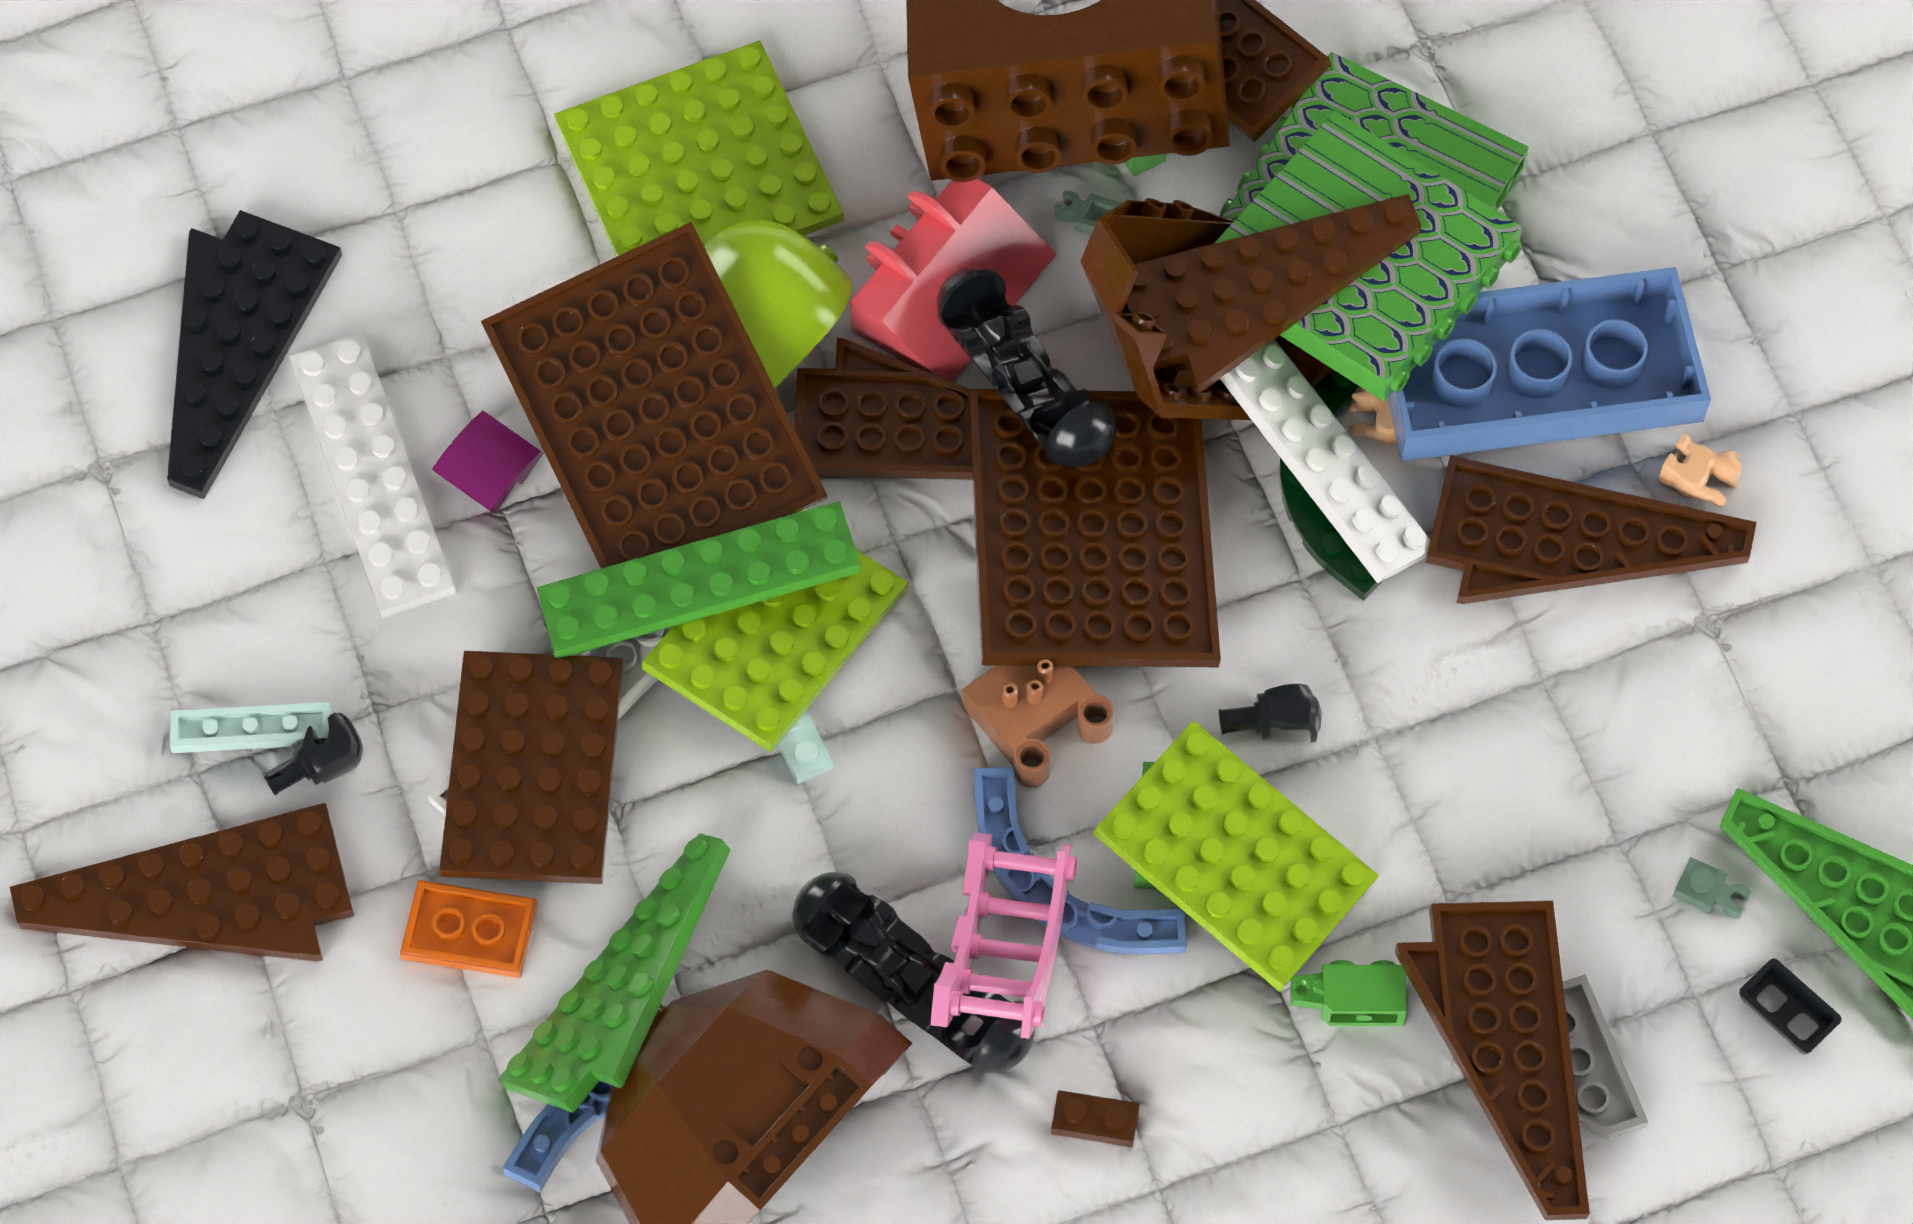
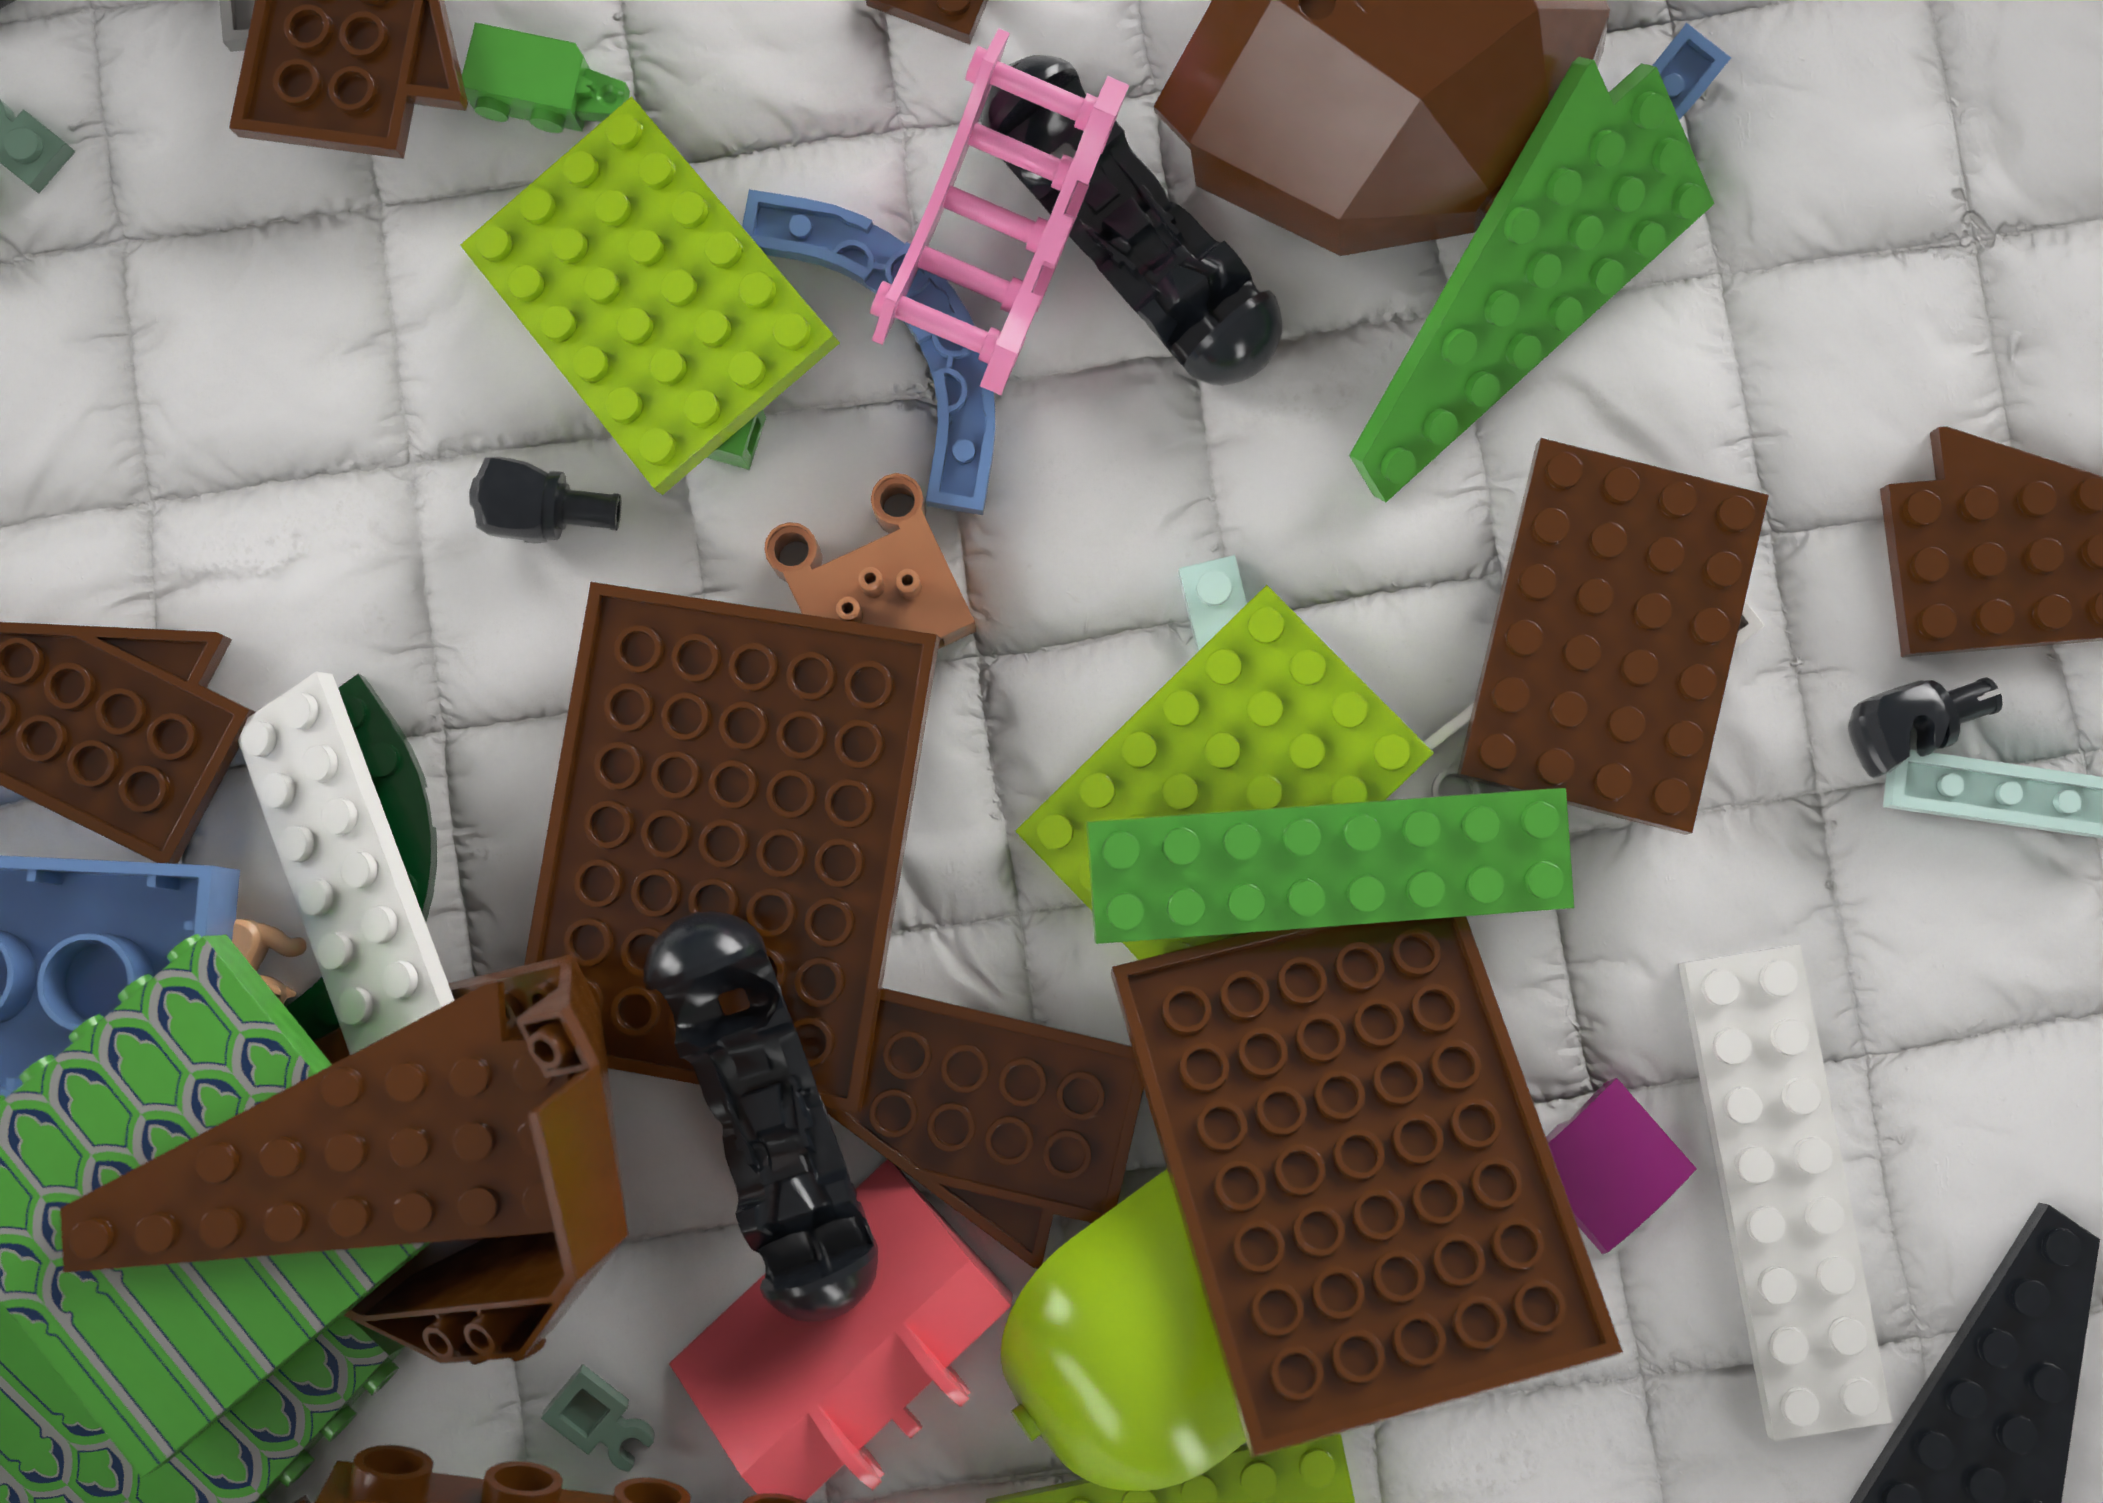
camera: 170 degrees left, 20 degrees up
orange tile [400,880,538,978] -> none

